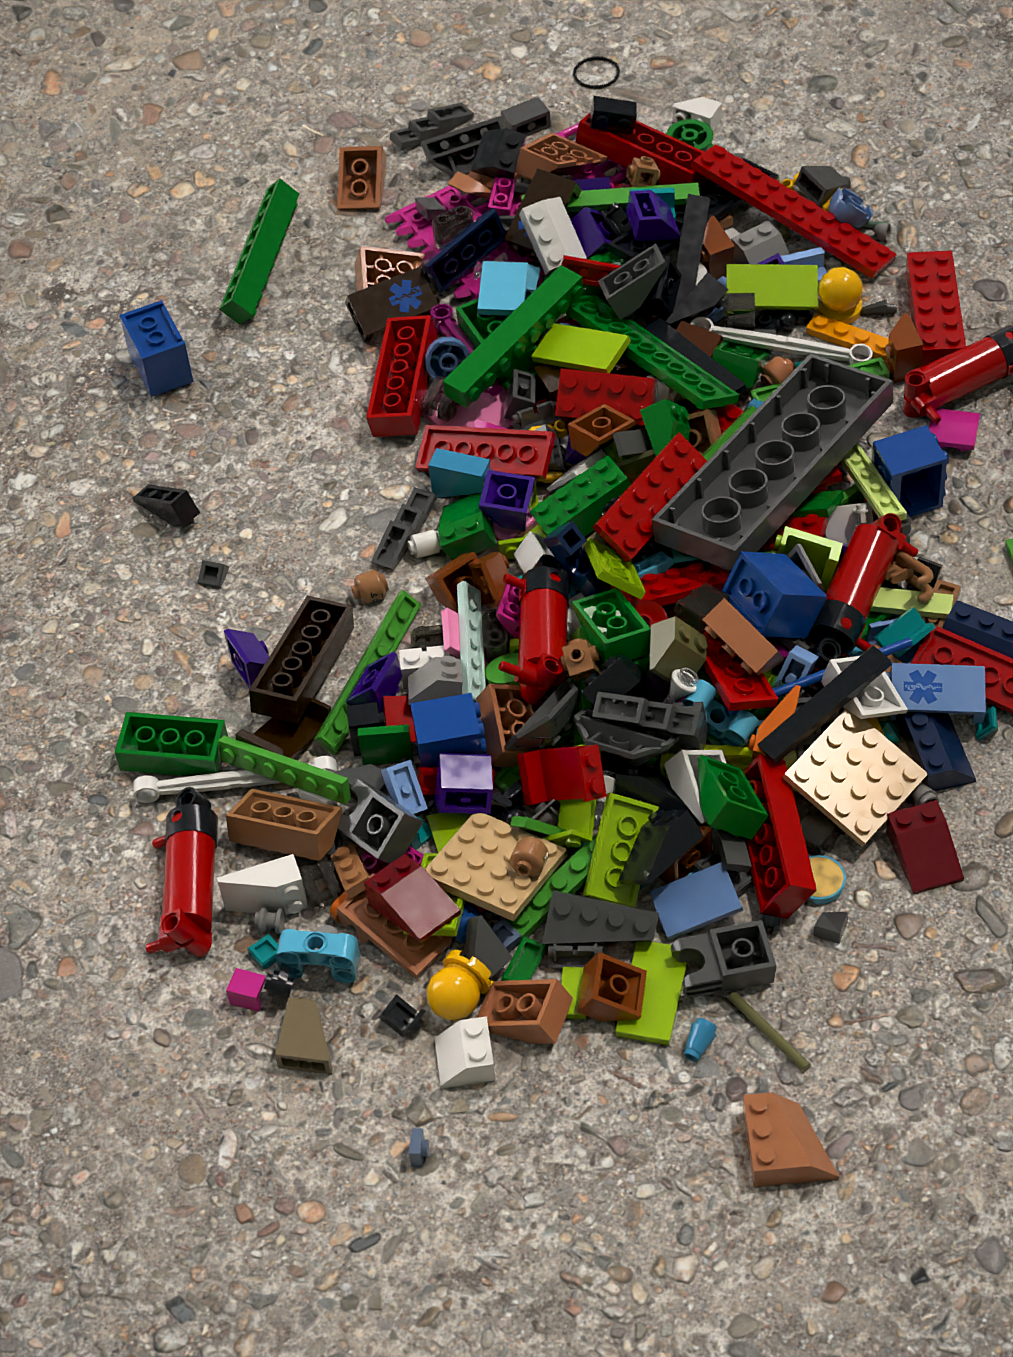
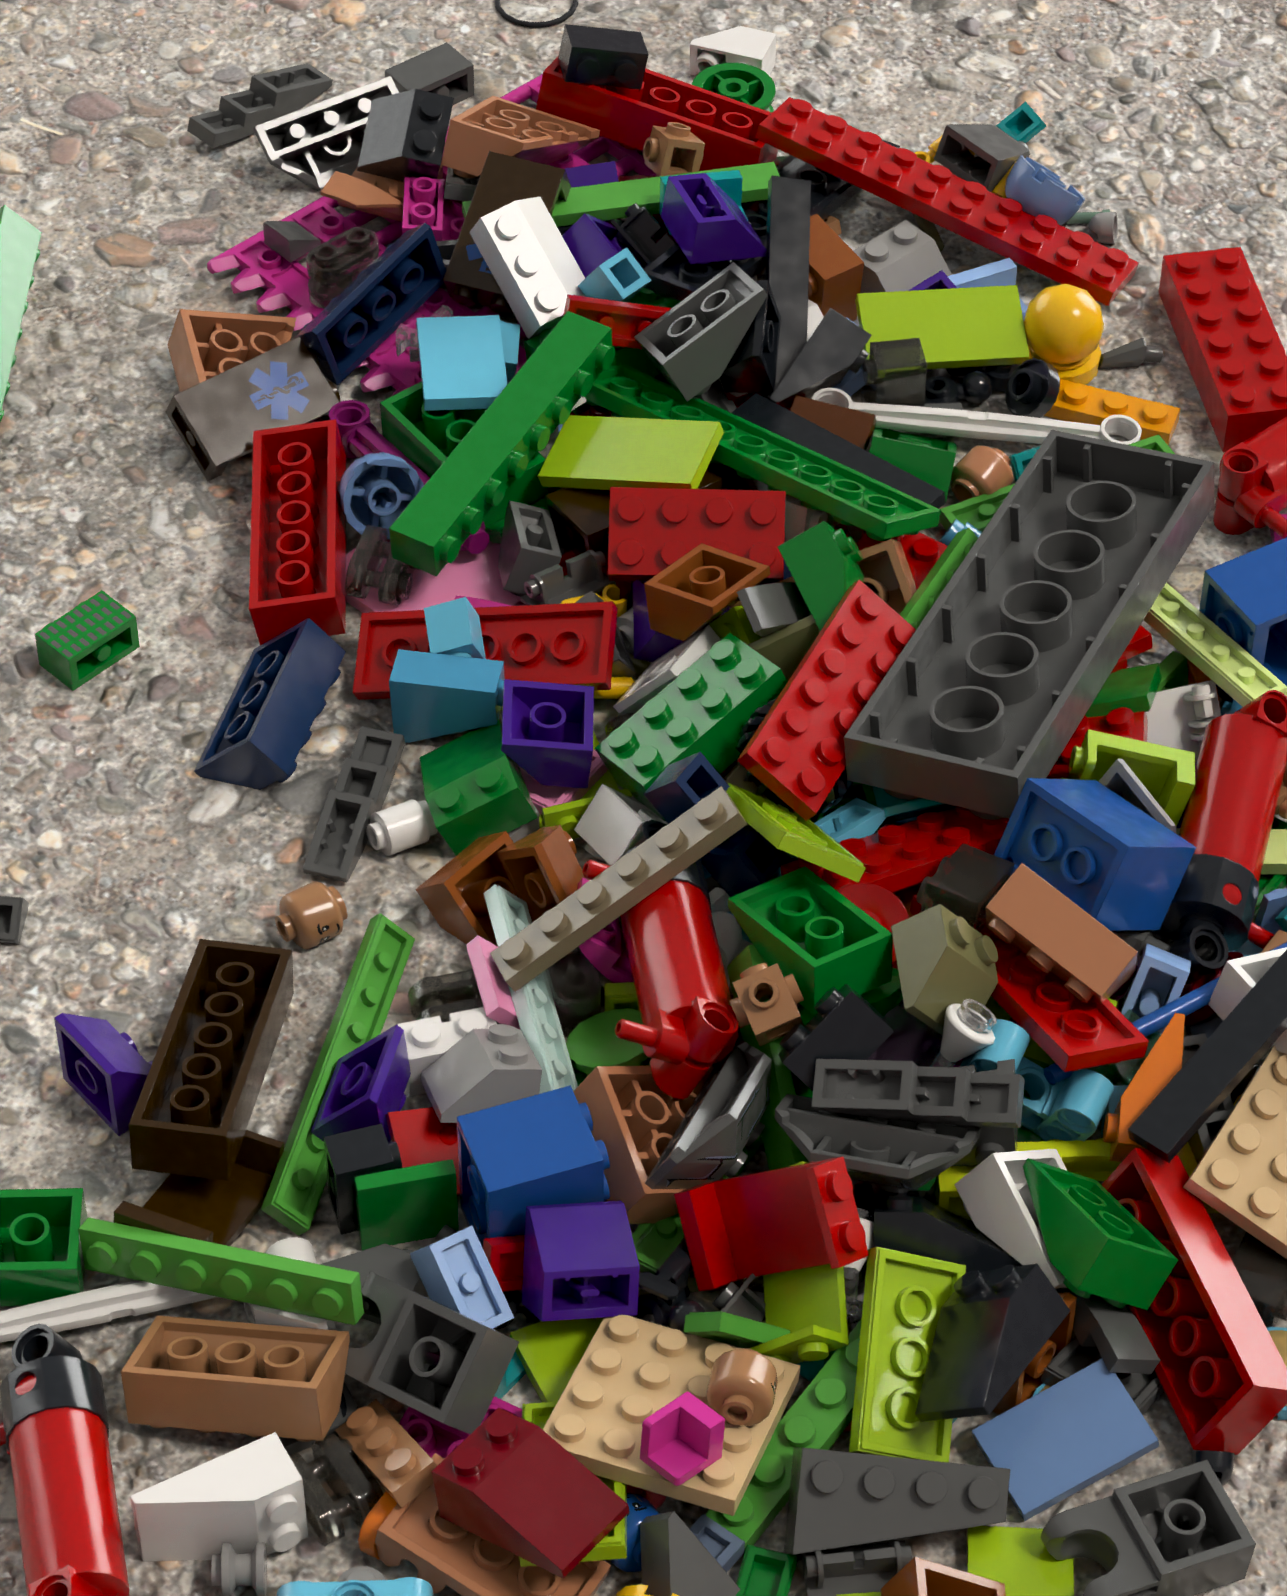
camera: 15 degrees left, 5 degrees down
nougat slope [337,146,387,210] -> none
dark orange slope [884,313,923,383] -> none
none -> green brick [35,590,140,691]
none -> dark blue slope [194,618,346,790]
none -> medium azure brick [424,597,486,659]
none -> dark tan plate [490,786,747,992]
none -> medium azure brick [578,247,651,302]
none -> dark pink panel [640,1391,725,1486]
none -> teal slope [996,102,1046,143]
none -> black plate [1005,358,1060,418]

